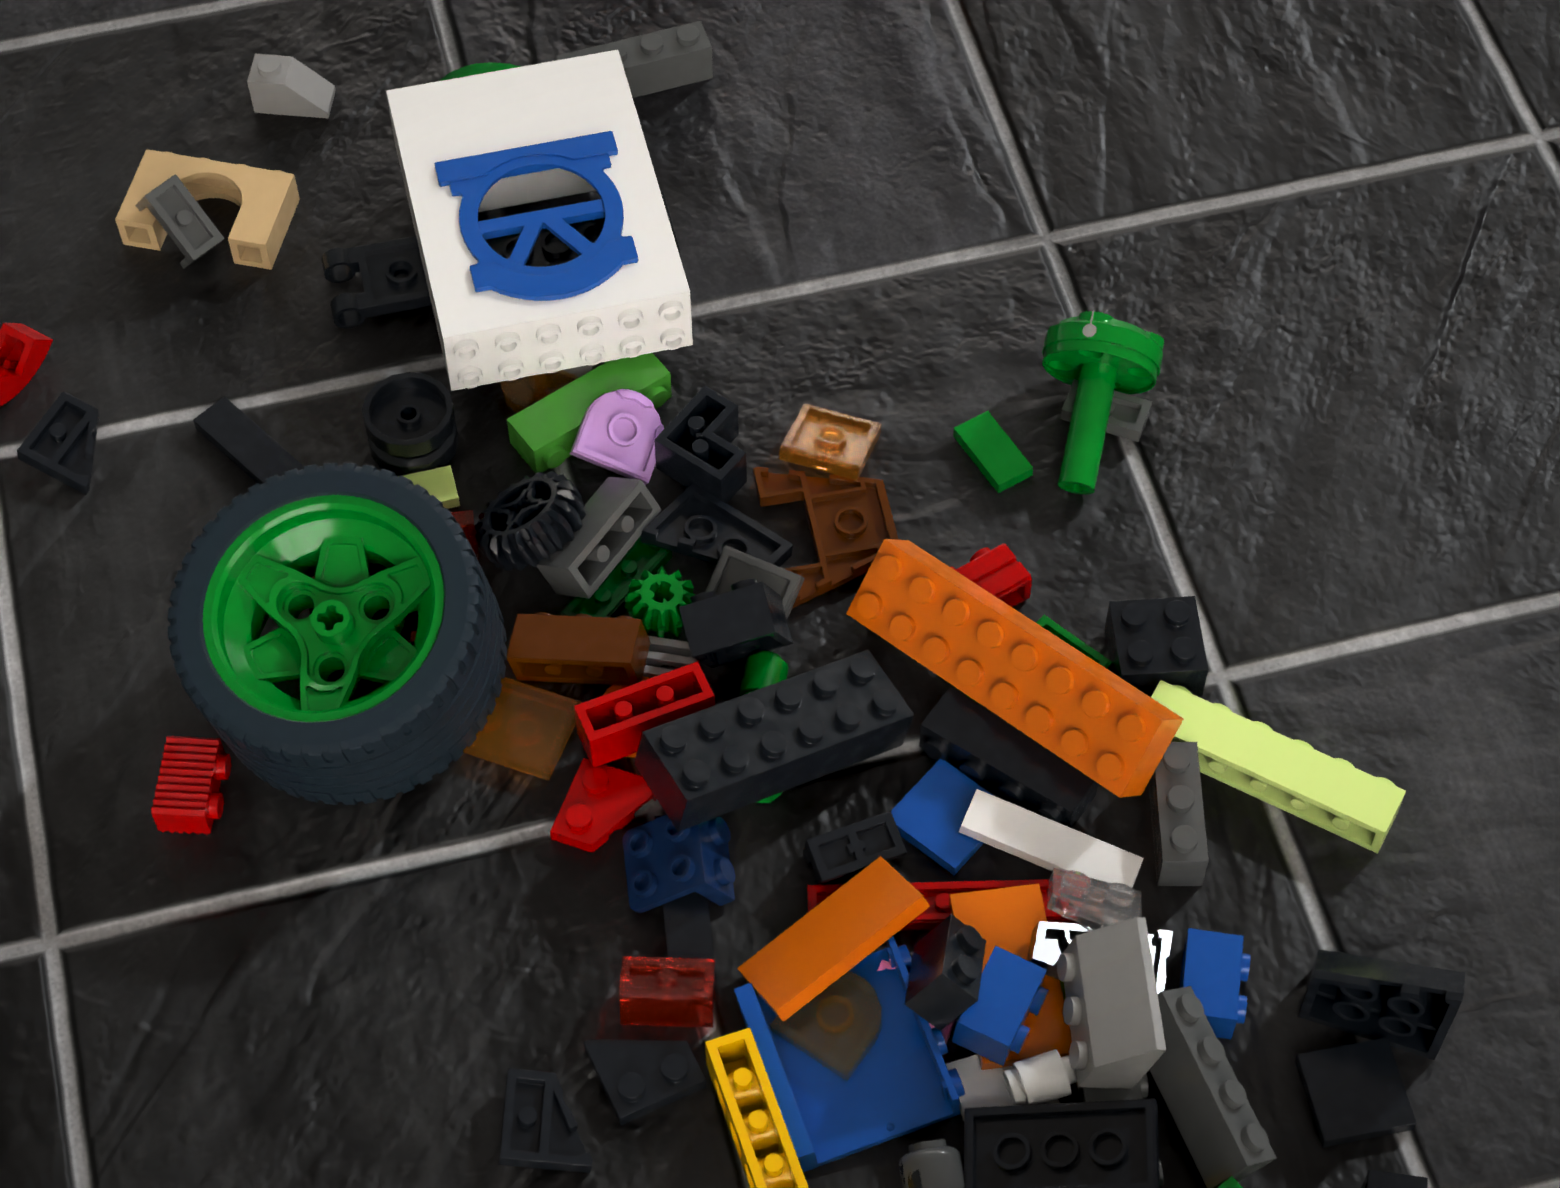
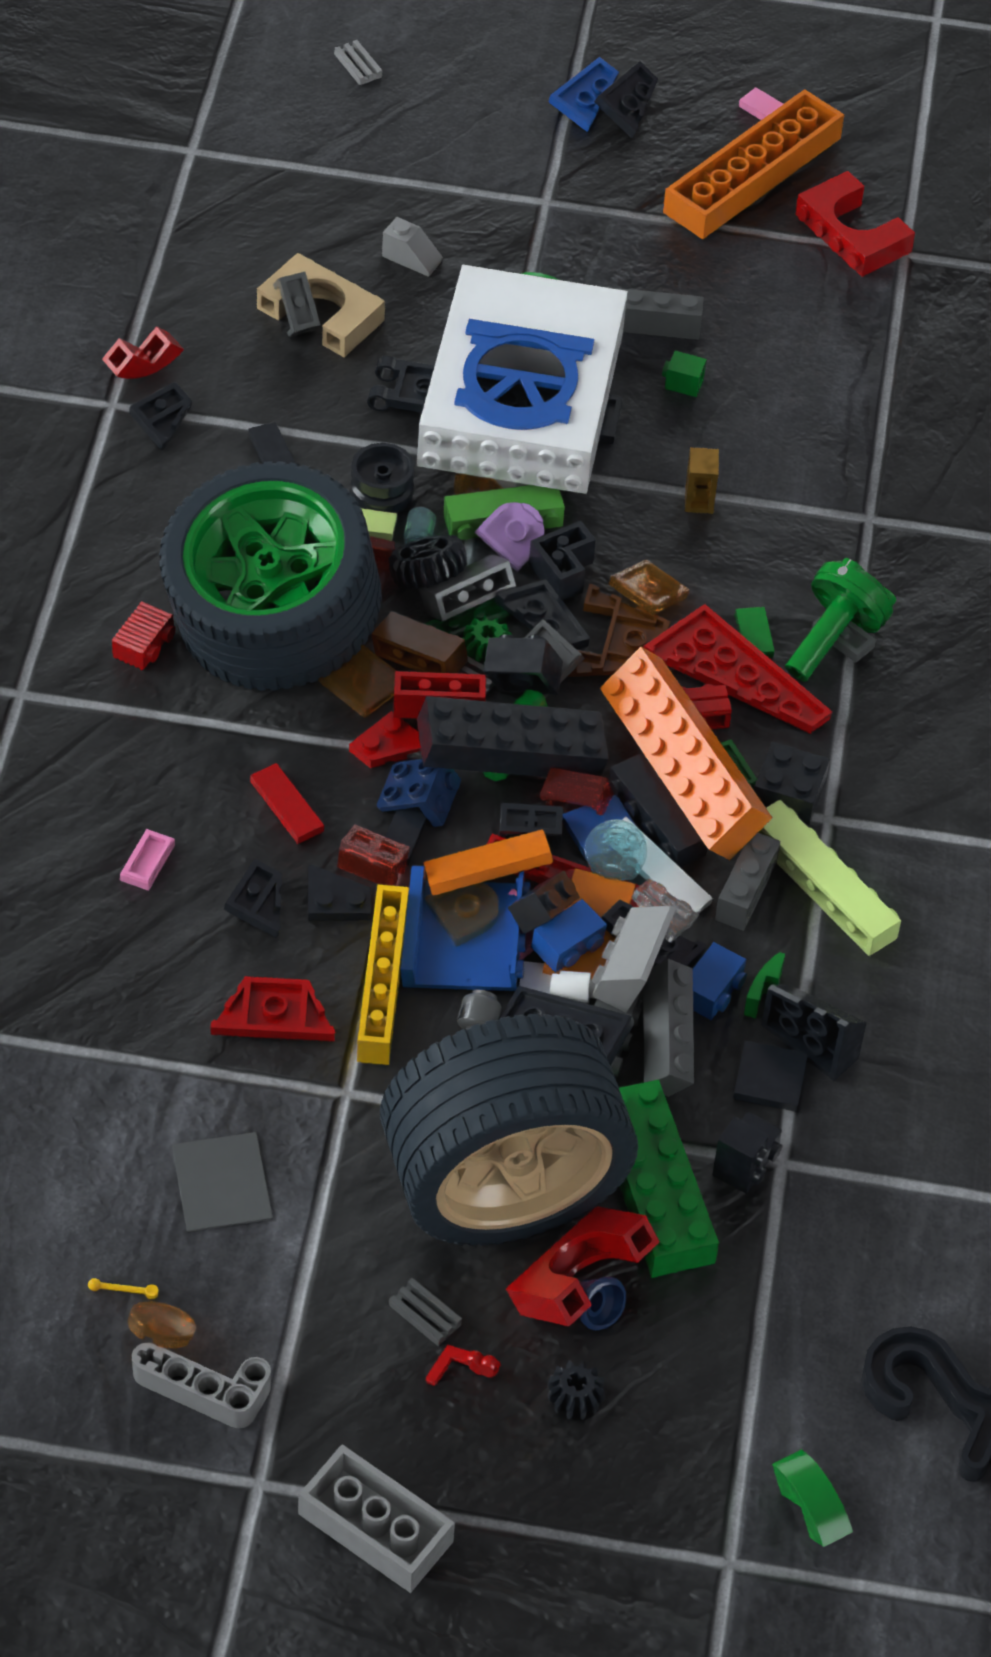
camera: 20 degrees right, 5 degrees down
none -> bright pink tile [120,829,175,891]
none -> red tile [250,763,324,844]
none -> clear light blue brick [404,507,436,544]
none -> clear red hinge [540,768,613,816]
none -> clear light blue tile [585,820,647,880]
none -> red wing [643,604,833,734]
none -> green brick [662,351,707,397]
none -> pearl gold brick [685,447,719,514]
none -> green slope [744,952,785,1018]

